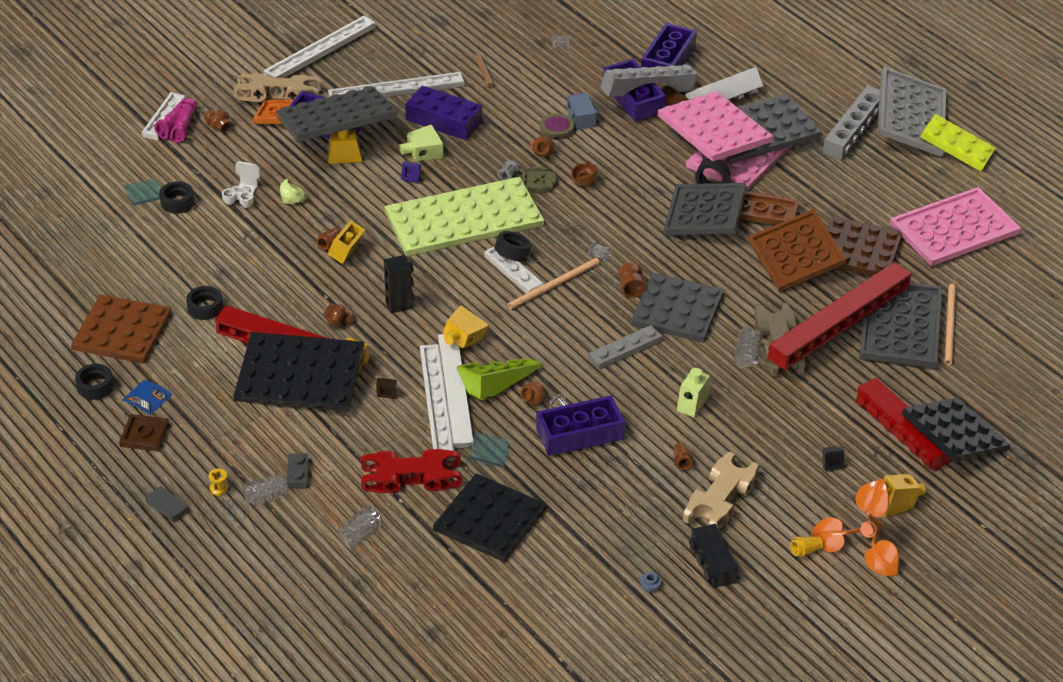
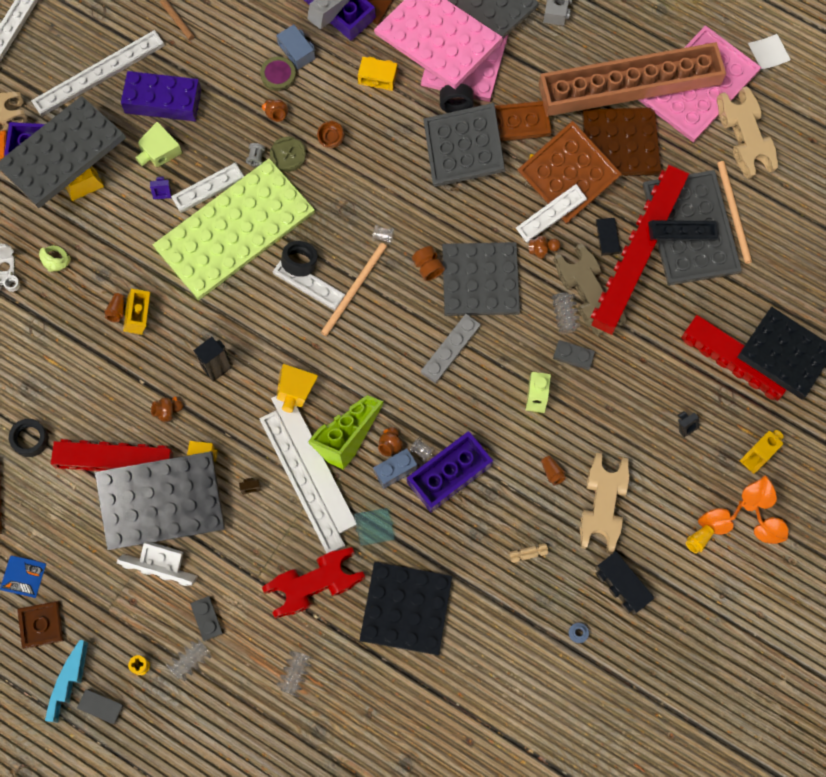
camera: 20 degrees left, 30 degrees up
none -> medium azure slope [45,640,88,723]
none -> white bracket [117,541,198,586]
none -> white tile [171,162,244,213]
none -> yellow brick [358,56,397,91]
none -> sand blue brick [373,449,417,489]
none -> tan axle [509,543,548,563]
none -> white tile [516,184,587,243]
none -> dark orange animal [529,236,561,259]
none -> nougat brick [538,42,726,117]
none -> dark grey plate [553,340,595,371]
none -> black tile [596,218,620,256]
none -> black tile [648,220,718,240]
none -> tan piece [717,86,778,179]
none -> white sticker [748,34,790,69]

